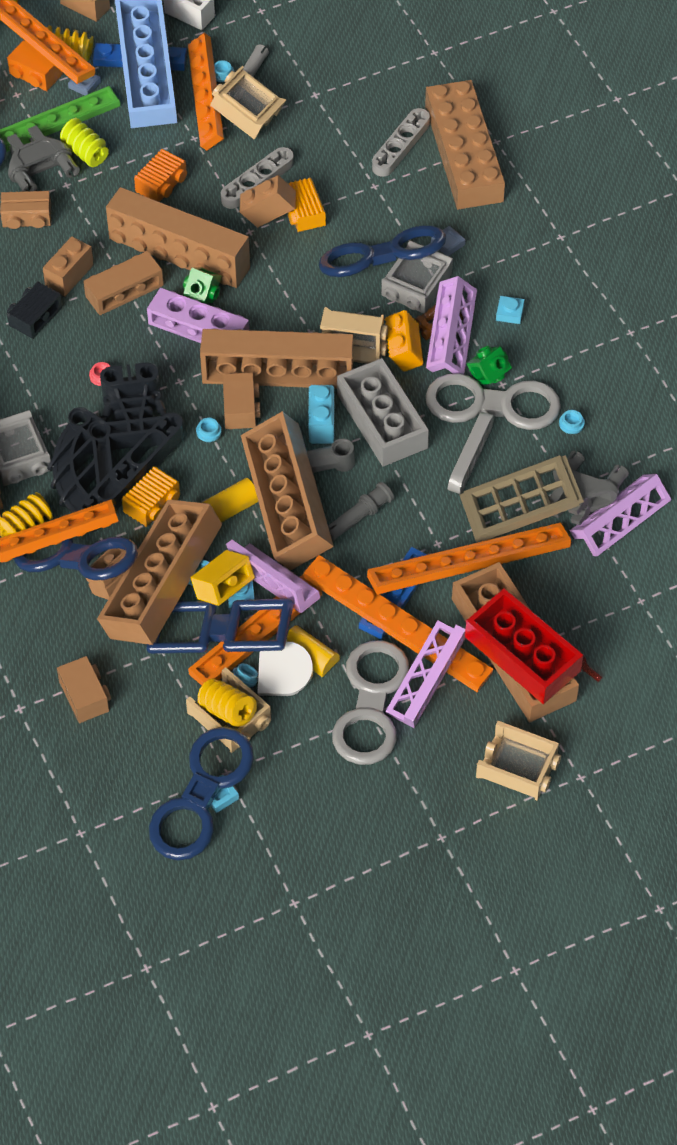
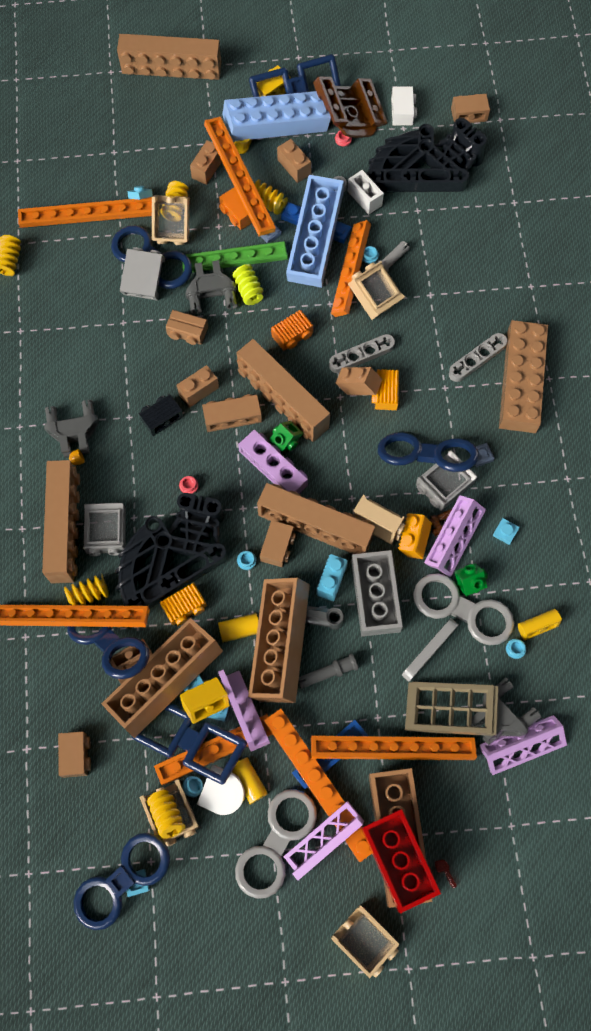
camera: 20 degrees right, 15 degrees up
none -> yellow brick [518,609,562,640]

